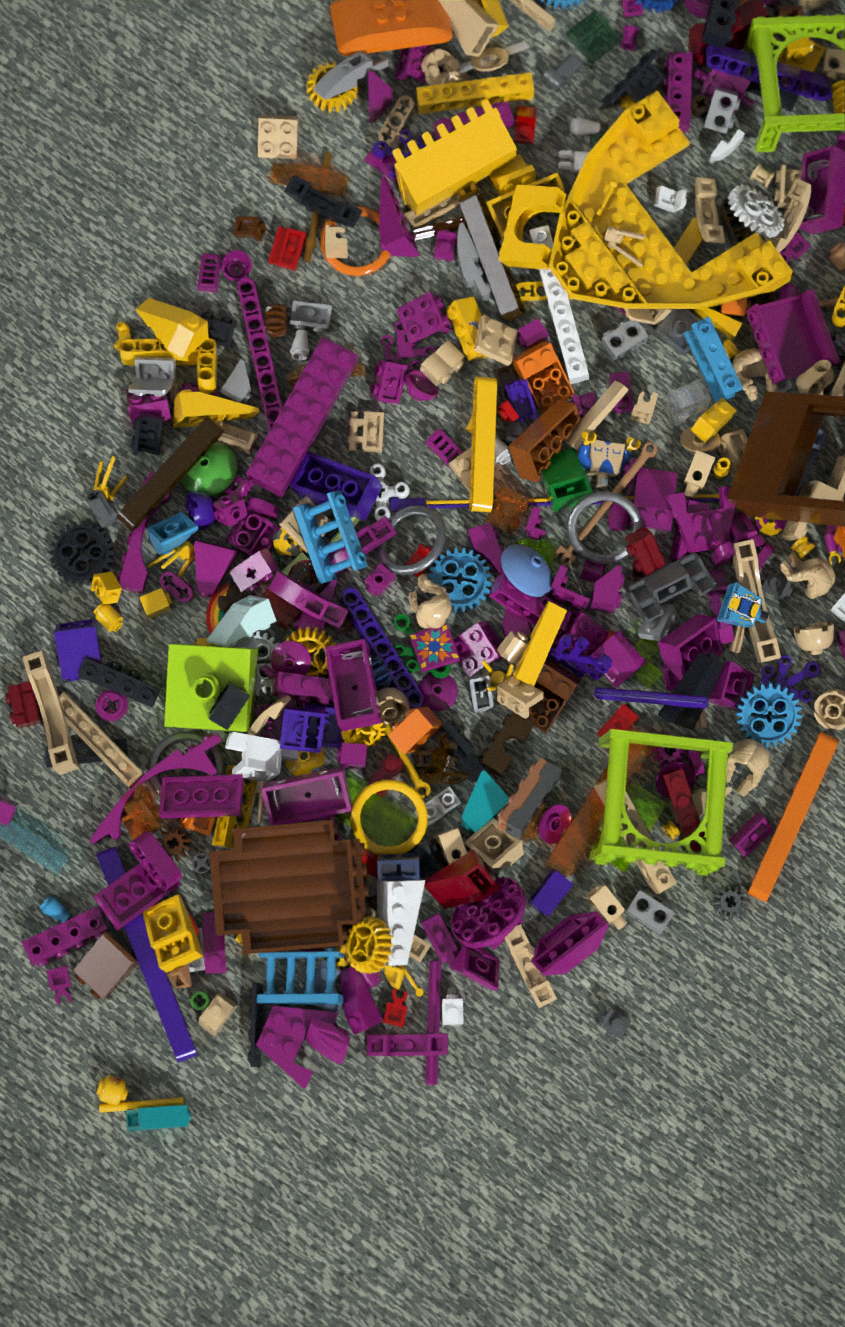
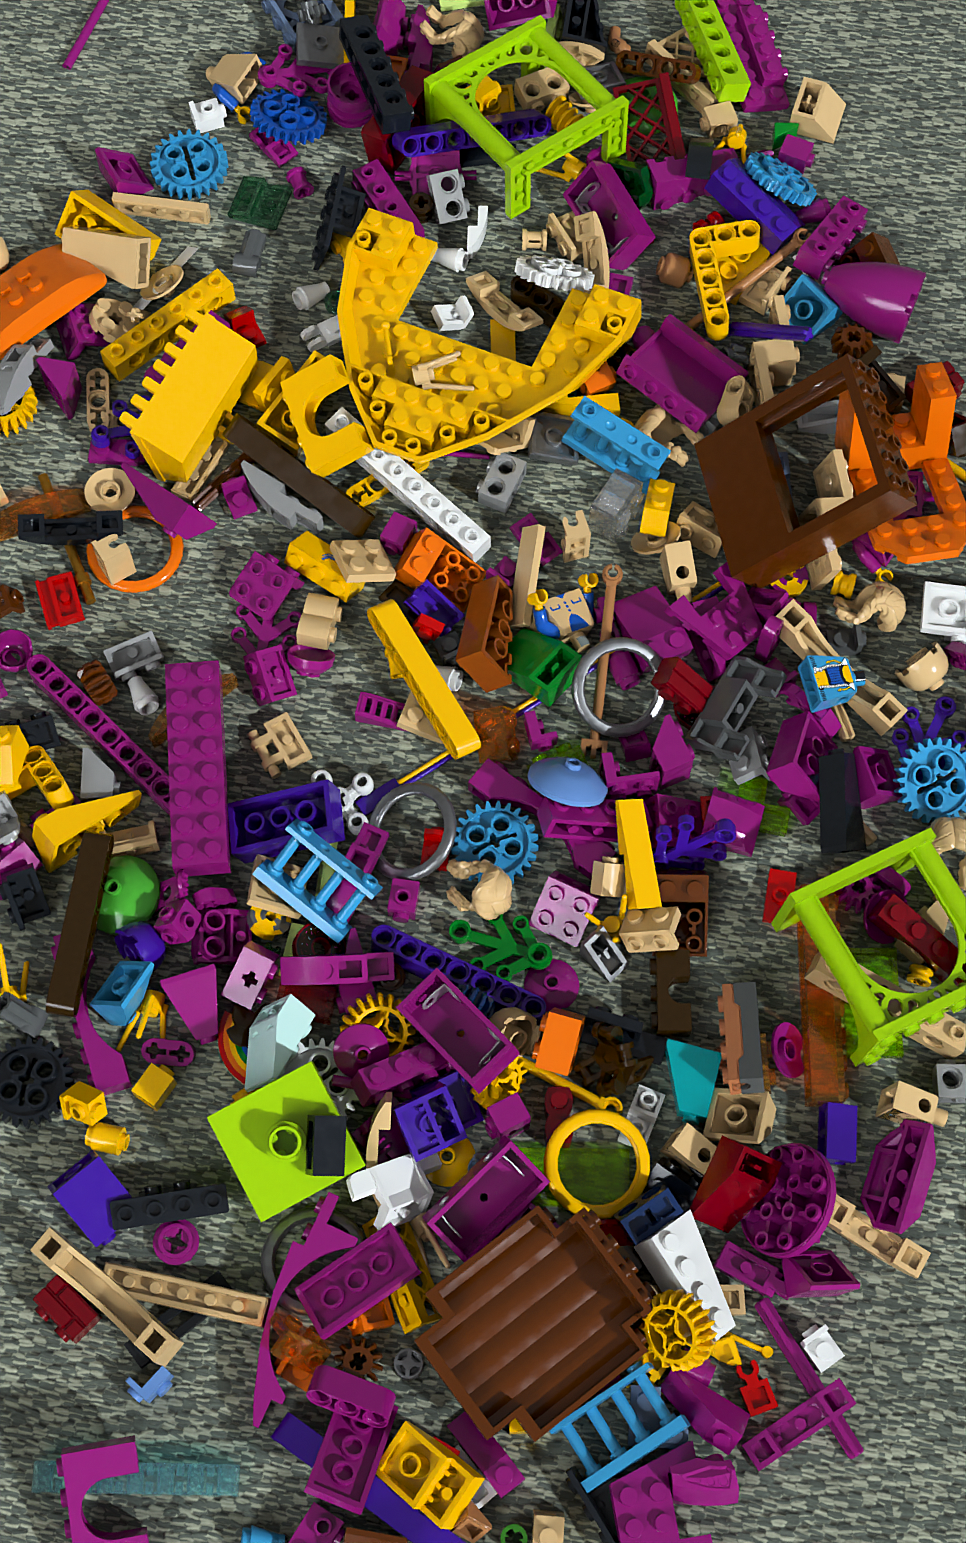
camera: 30 degrees left, 10 degrees down
tile [409,624,460,673] -> none
dark purple axle [594,687,708,708] -> none
yellow pin [713,457,731,480] -> none
none -> tan dish [84,468,136,511]
none -> medium blue bracket [125,1366,174,1404]
none -> white cone [431,248,469,272]
none -> yellow plant [536,153,587,183]

